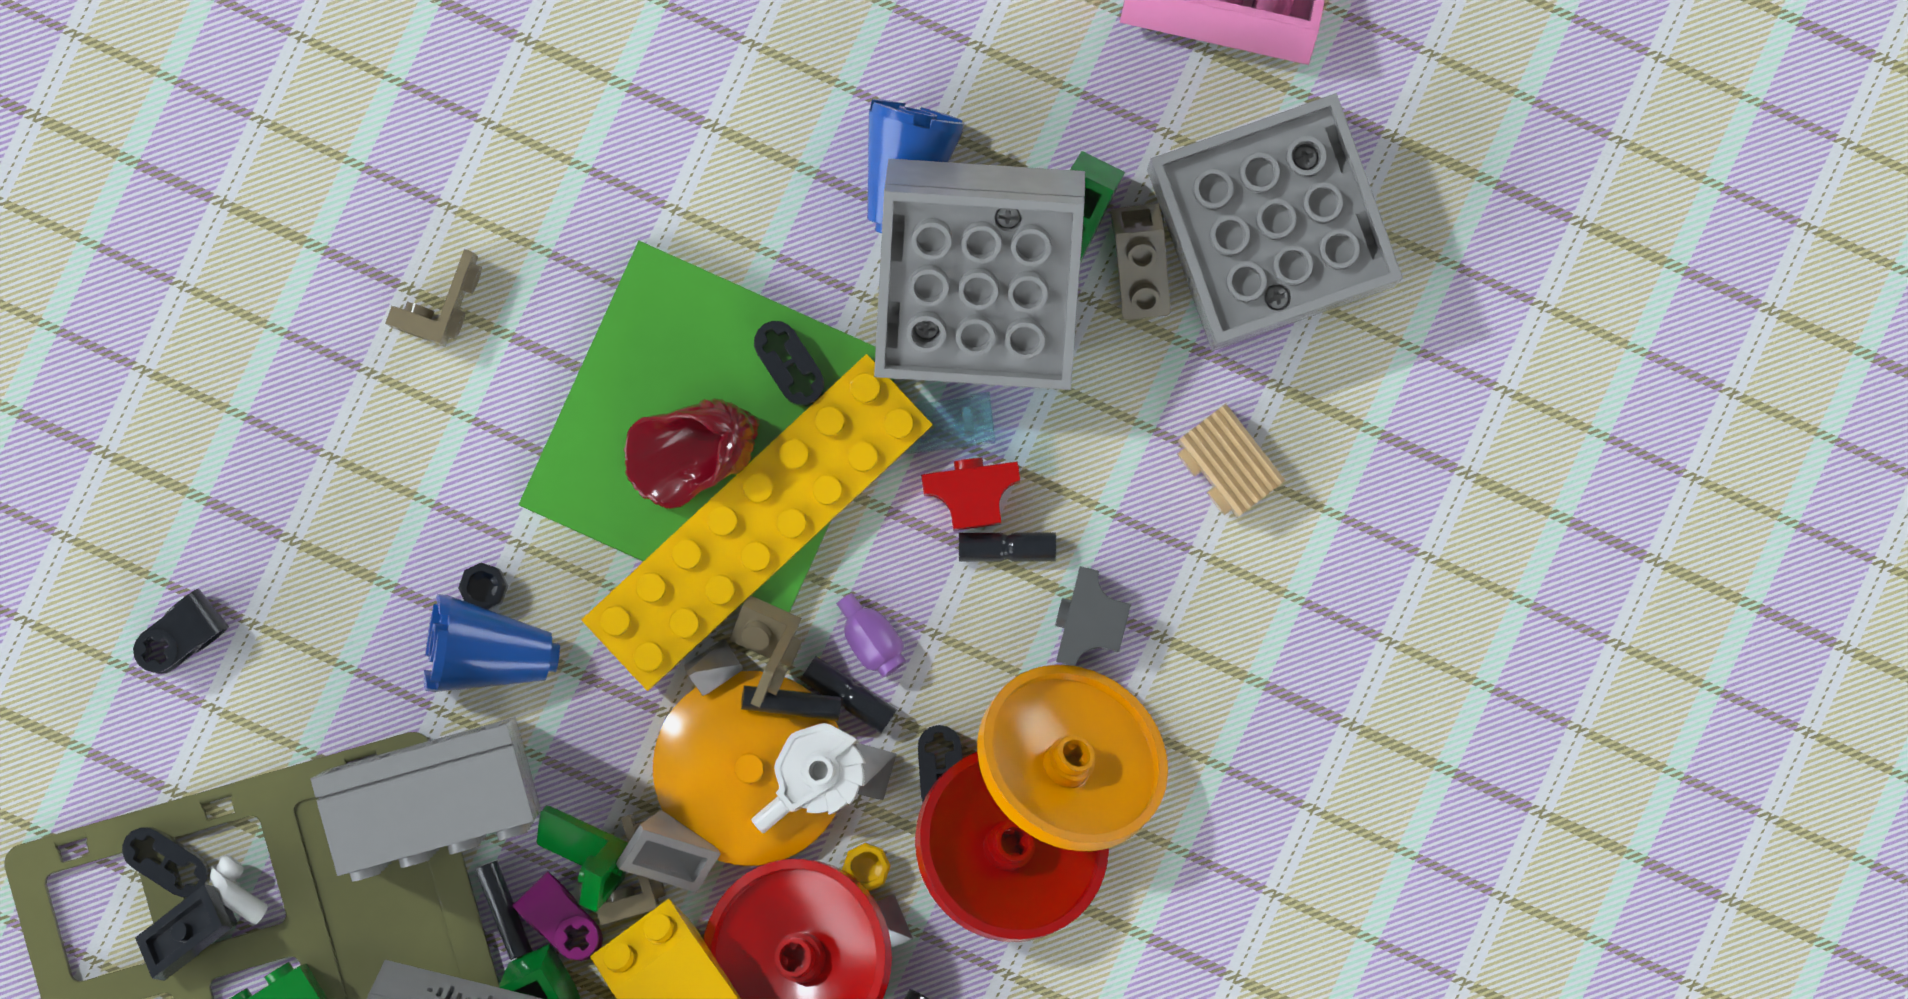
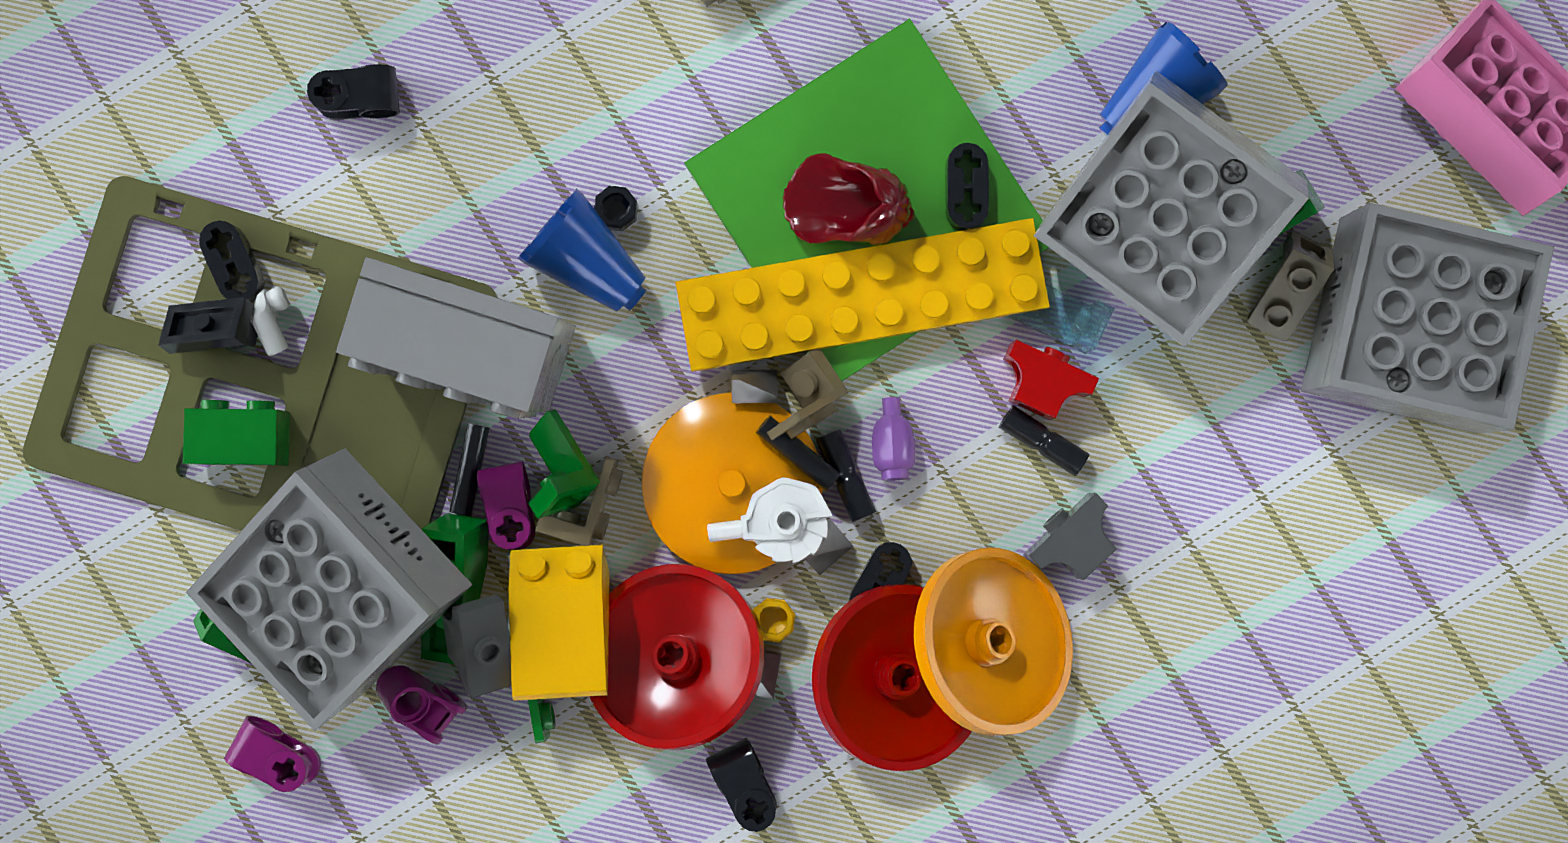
camera: 25 degrees right, 0 degrees up
light grey slope [616,810,721,893] -> none
tan brick [1177,404,1286,518] -> none

